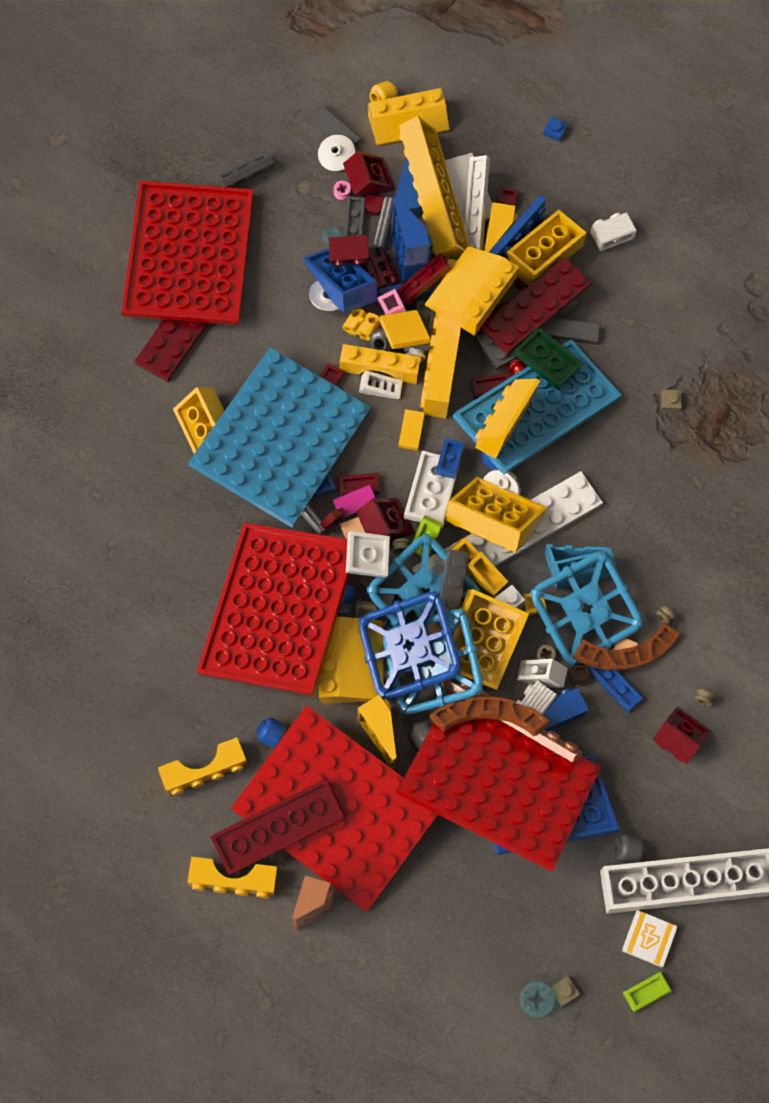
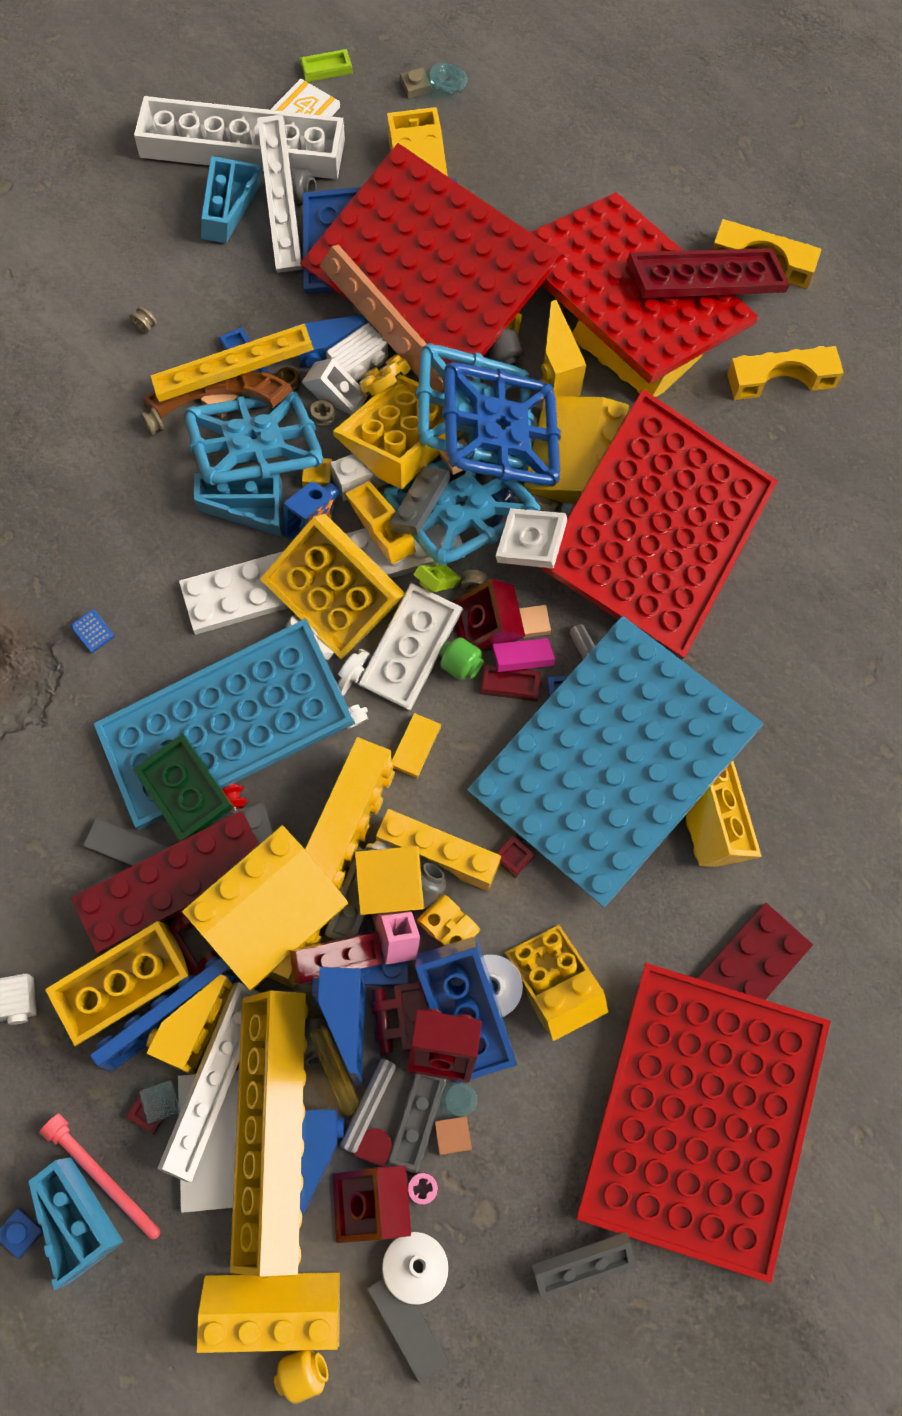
camera: 165 degrees left, 0 degrees up
blue head [256,717,287,748] -> none
nougat slope [292,876,333,930] -> none
dark red tile [320,508,346,529] -> none
white slope [359,370,403,399] -> none
dark orange tile [430,697,550,737] -> none
blue plate [435,438,464,479] -> none
dark red tile [471,373,510,399] -> none
yellow slope [475,379,540,459] -> none
dark red slope [653,707,711,764] -> none
dark tan plate [660,390,682,411] -> none
none -> dark azure wedge [28,1157,124,1291]
none -> coral piece [39,1113,160,1240]
none -> blue slope [71,609,115,653]
none -> clear light blue tile [139,1080,181,1124]
none -> yellow plate [150,323,314,402]
none -> dark azure wedge [201,156,262,243]
none -> white plate [257,114,303,273]
none -> blue torso [283,482,340,541]
none -> white plate [337,649,372,696]
none -> white plate [347,704,368,729]
none -> yellow plate [359,354,411,397]
none -> yellow slope [387,107,447,176]
none -> nougat tile [435,1116,472,1155]
none -> bright green head [439,637,484,681]
none -> yellow slope [505,925,608,1041]

